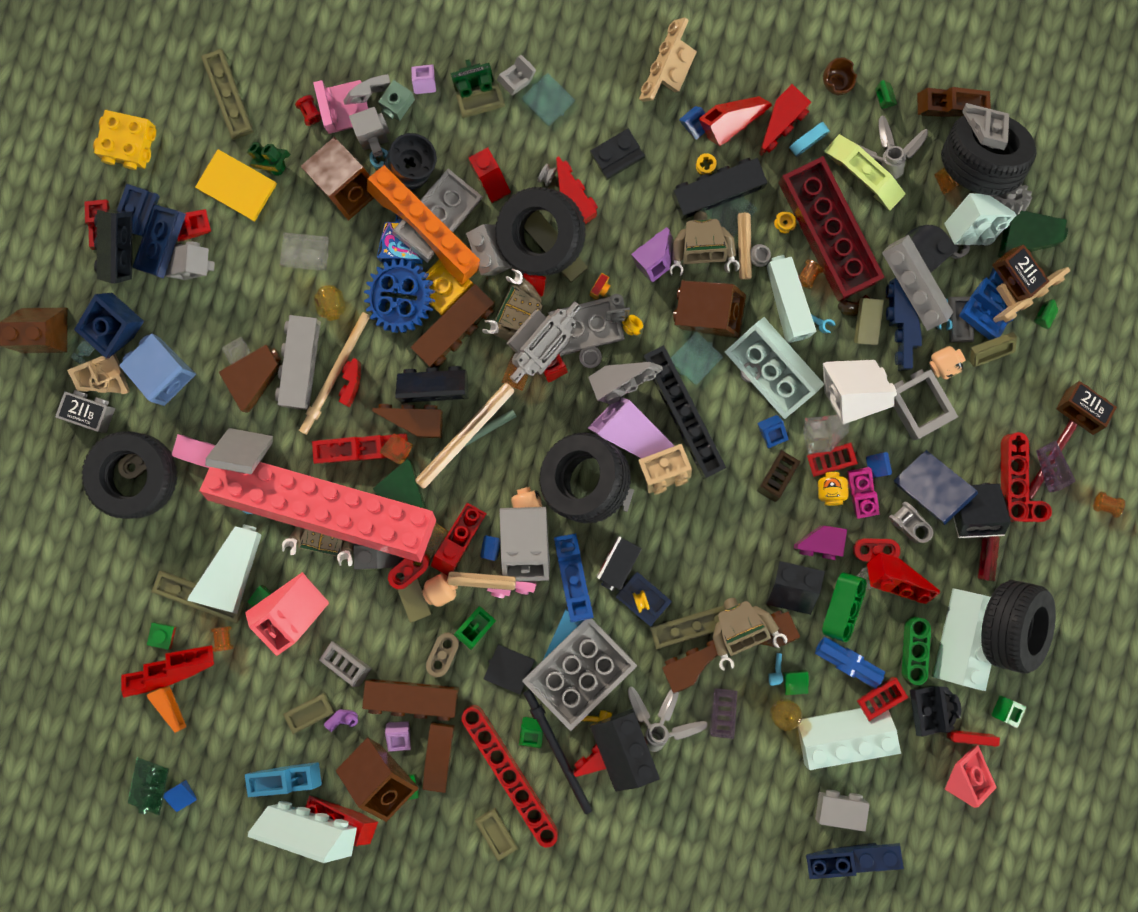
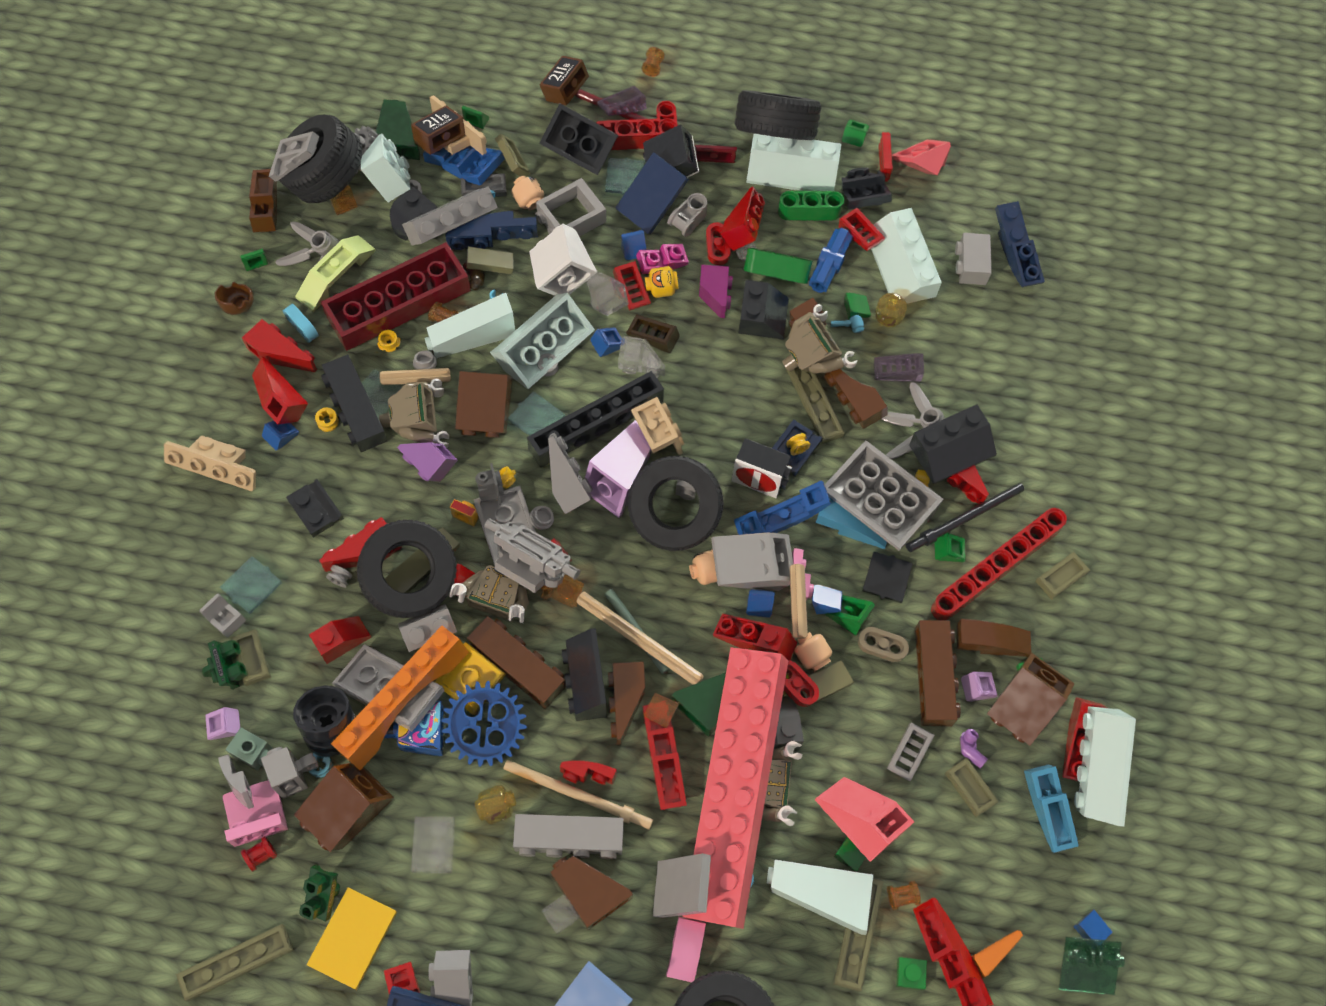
camera: 100 degrees left, 20 degrees down
none -> black slope [539,103,618,176]
none -> clear light blue piece [605,158,645,196]
none -> clear slope [618,336,665,378]
none -> slope [812,585,843,614]

